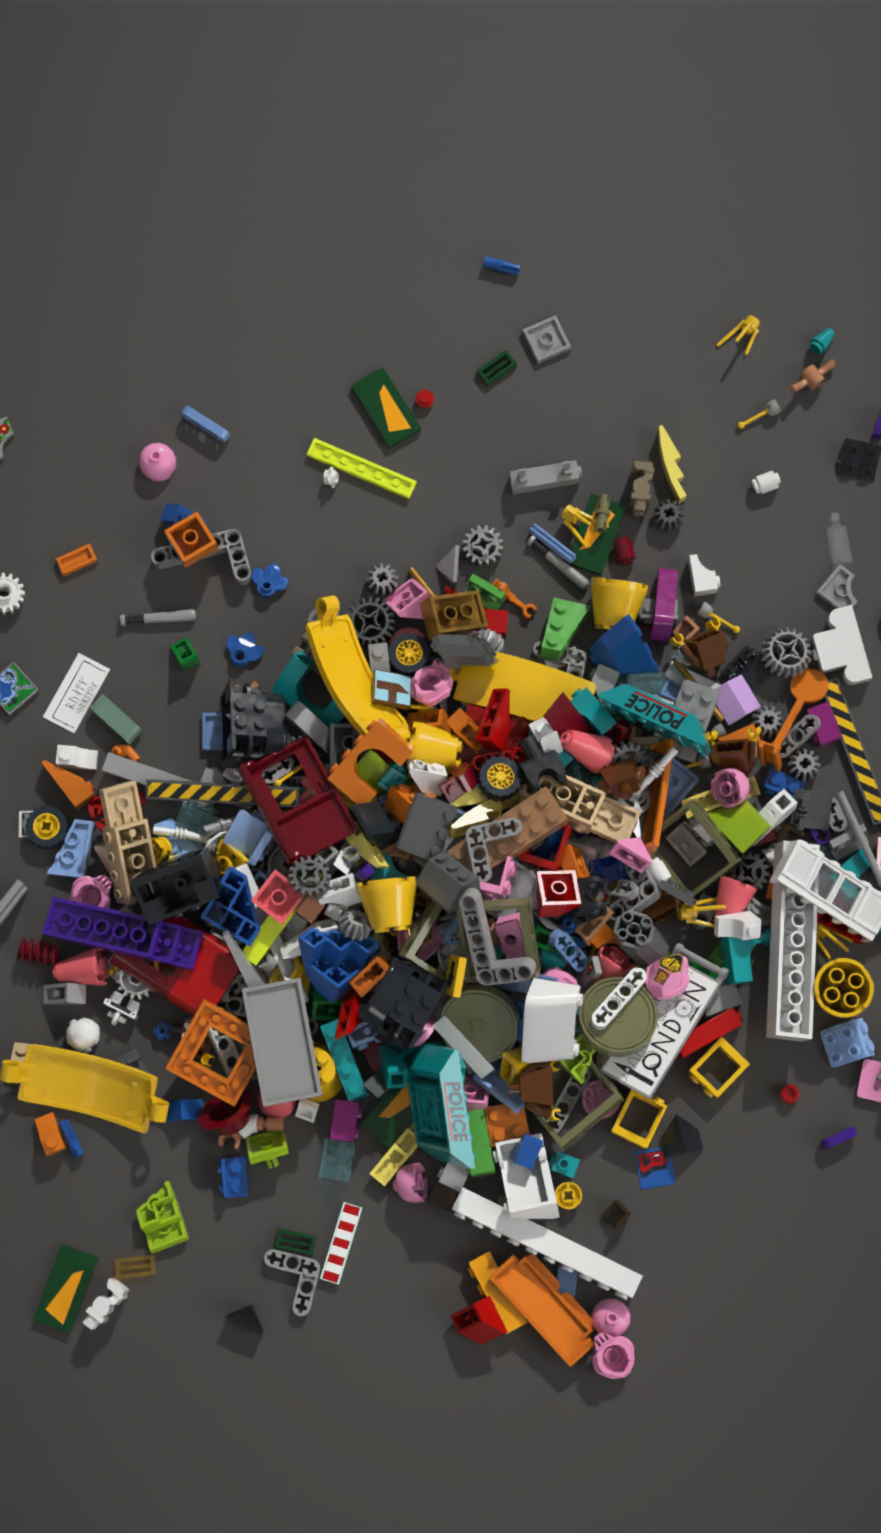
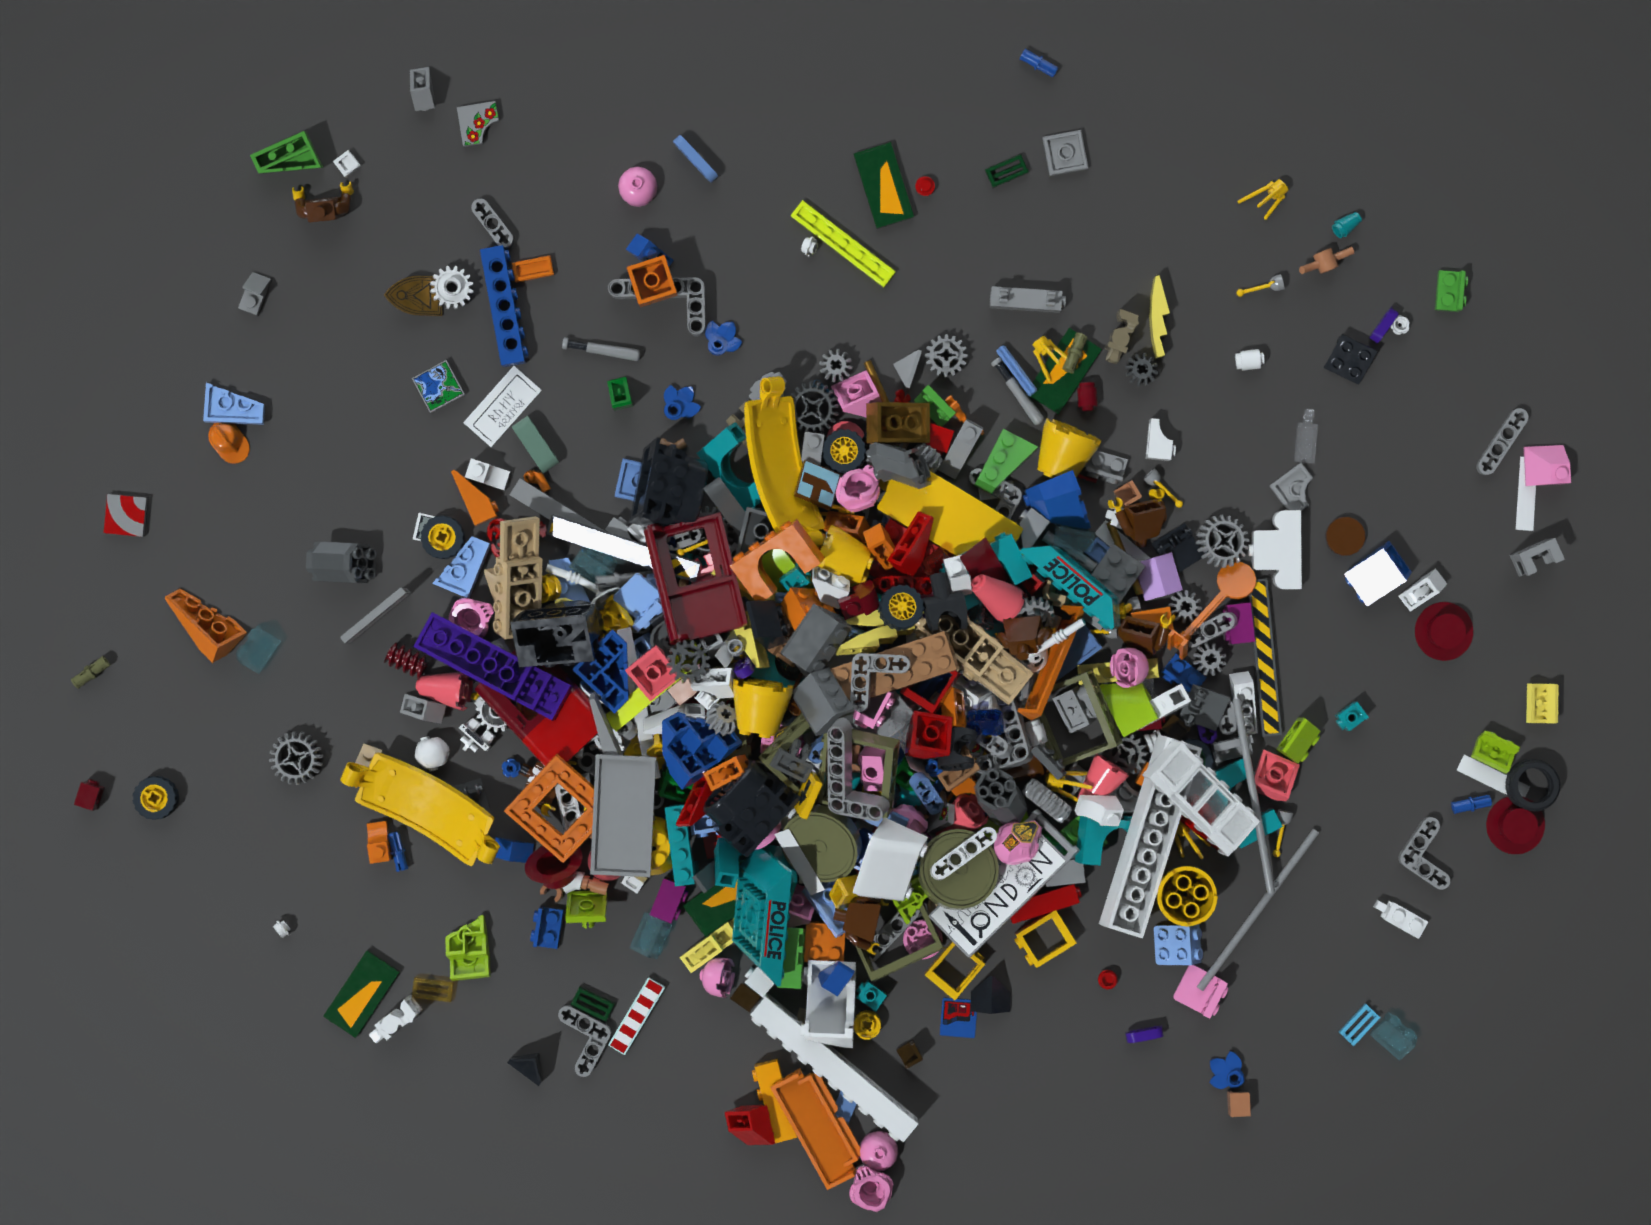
camera: 10 degrees right, 10 degrees up
bright pink slope [608,837,652,874] -> none
magenta beam [649,568,678,643] -> none
none -> light grey beam [471,199,514,249]
none -> blue brick [480,245,529,367]
none -> dark grey hinge [769,738,814,783]
none -> light grey slope [938,418,983,479]
none -> light grey gear [1022,778,1072,823]
none -> white slope [1229,671,1258,736]

